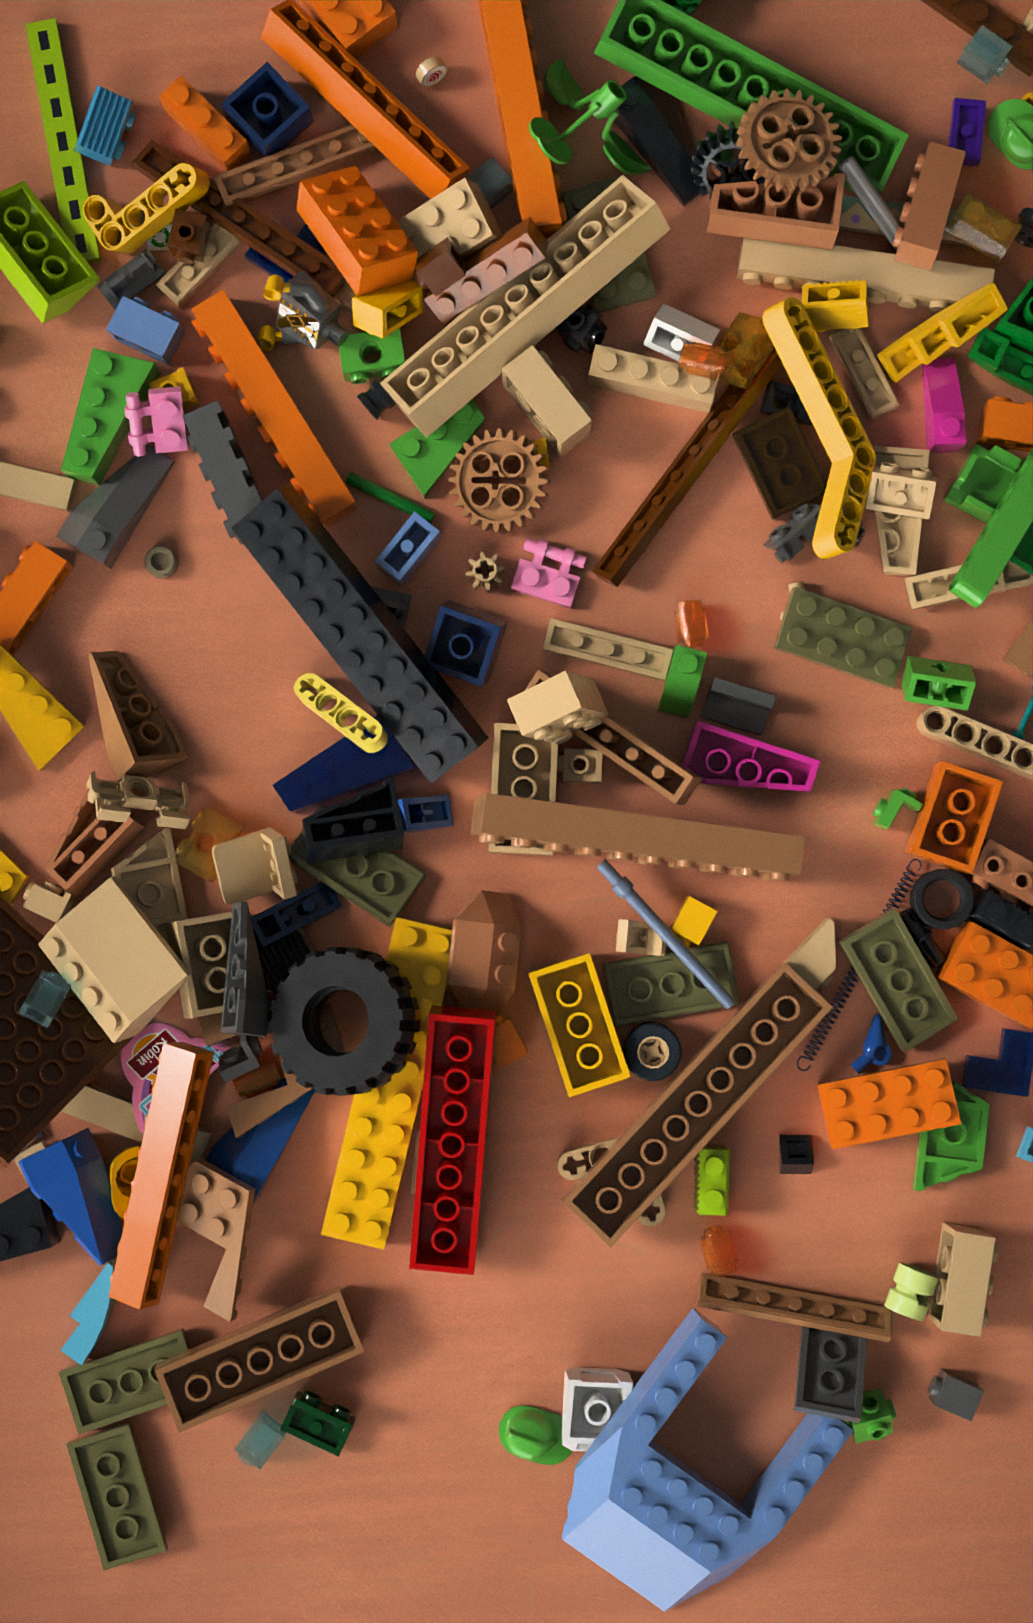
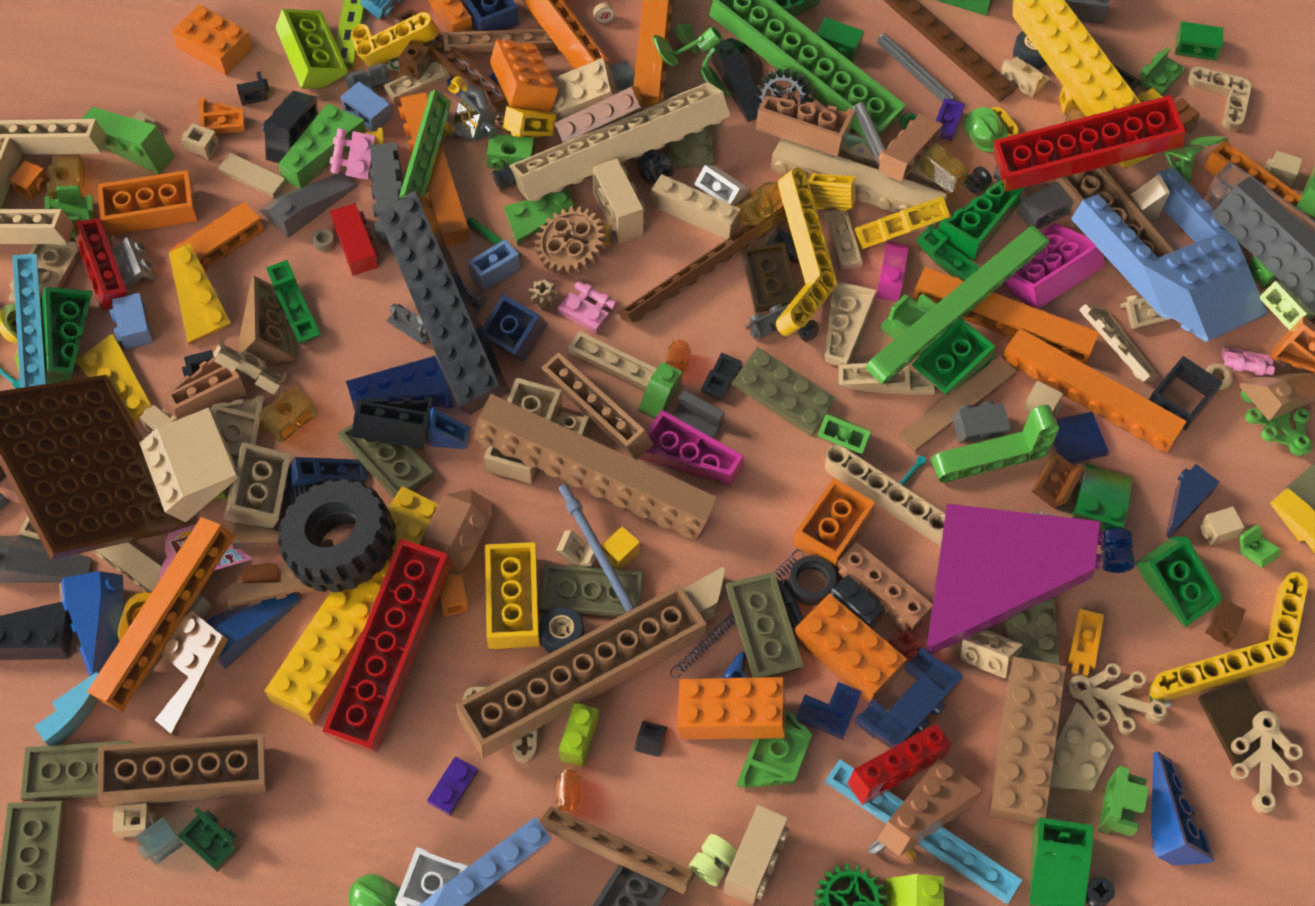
camera: 10 degrees right, 25 degrees down
clear light blue brick [18,970,72,1028] -> none
tan bracket [212,827,298,905] -> none
dark grey bracket [218,1035,263,1082] -> none
dark grey wedge [220,901,272,1037] -> none
light yellow beam [294,673,388,753] -> none
reddish brown brick [415,237,467,297] -> none
tan brick [507,670,609,744] -> none
clear orange brick [678,341,728,380] -> none
medium nougat gear [736,89,842,194] -> none
tan bracket [866,462,938,519] -> none
bright green bracket [872,787,924,830] -> none
clear light blue brick [957,25,1013,84] -> none
none -> tan brick [112,803,156,839]
none -> black bracket [182,350,214,377]
none -> black wedge [262,90,318,164]
none -> green slope [266,260,321,344]
none -> red brick [330,203,380,276]
none -> dark grey hinge [386,303,429,345]
none -> bright green plate [399,89,452,198]
none -> dark purple plate [427,756,478,816]
none -> black slope [701,352,743,400]
none -> green brick [816,17,864,63]
none -> dark grey axle [877,33,955,103]
none -> green hinge [900,112,917,129]

